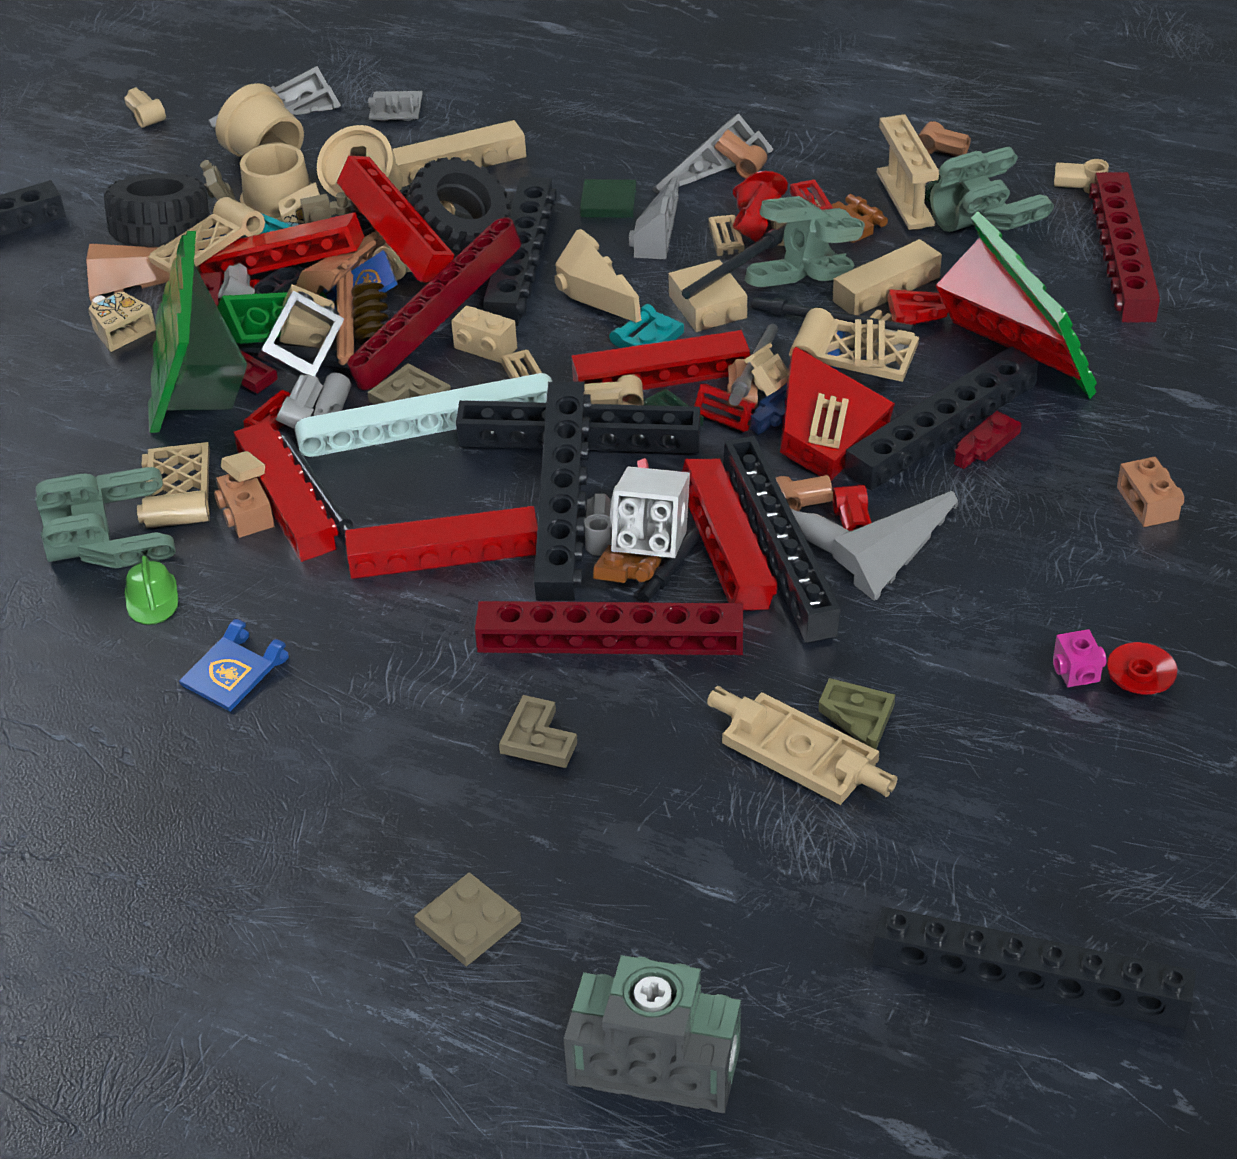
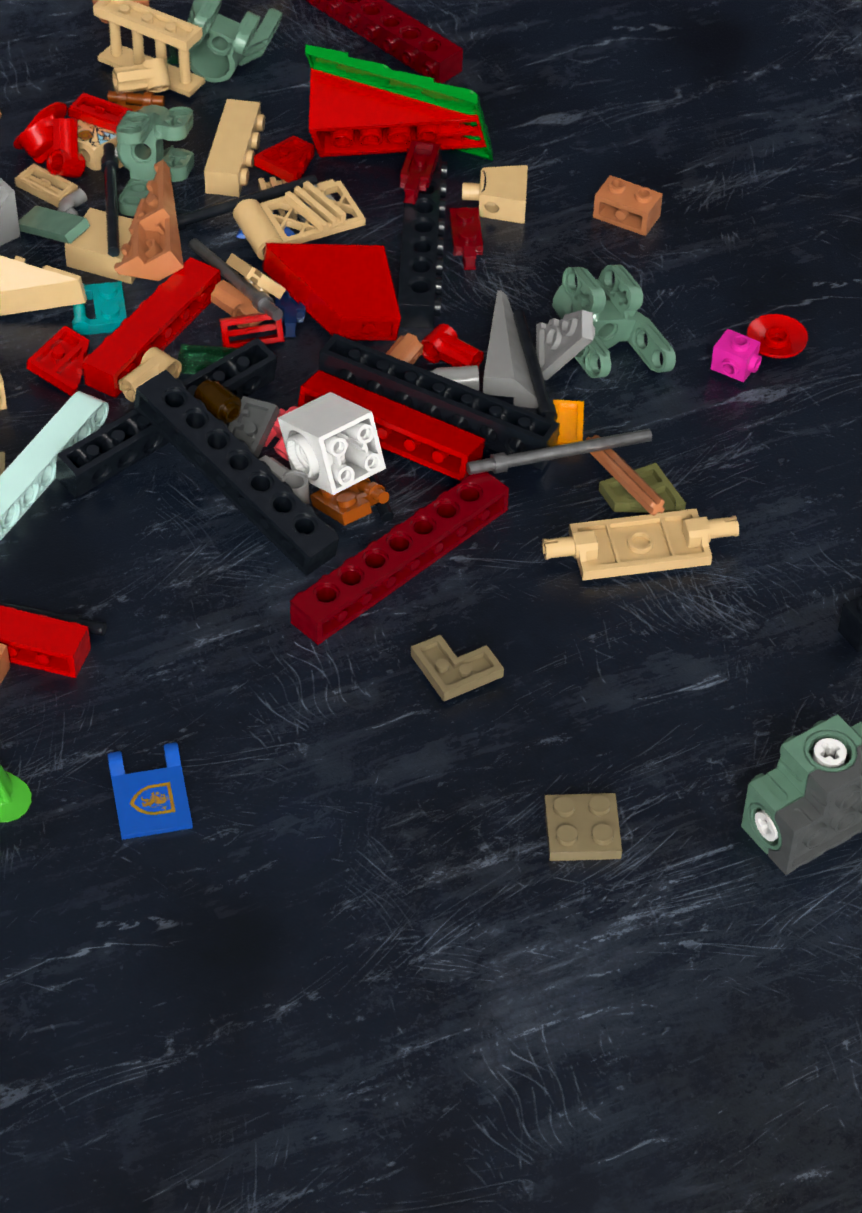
camera: 50 degrees left, 5 degrees up
red brick [345,506,538,579] -> none
tan tile [501,349,542,379] -> none
tan tile [808,393,849,449] -> none
none -> sand green tile [18,205,90,244]
none -> red wing [26,325,90,396]
none -> light grey arm [57,188,87,215]
none -> tan piece [112,58,171,94]
none -> nougat wedge [114,160,184,281]
none -> dark brown brick [194,380,241,424]
none -> dark grey bracket [228,396,280,458]
none -> dark red hinge [400,140,441,204]
none -> tan torso [462,165,528,224]
none -> flat silver bar [466,429,652,475]
none -> black bar [513,309,559,436]
none -> light grey wing [536,310,595,380]
none -> sand green piece [552,264,676,378]
none -> light orange tile [553,400,584,445]
none -> nougat axle [586,434,665,516]

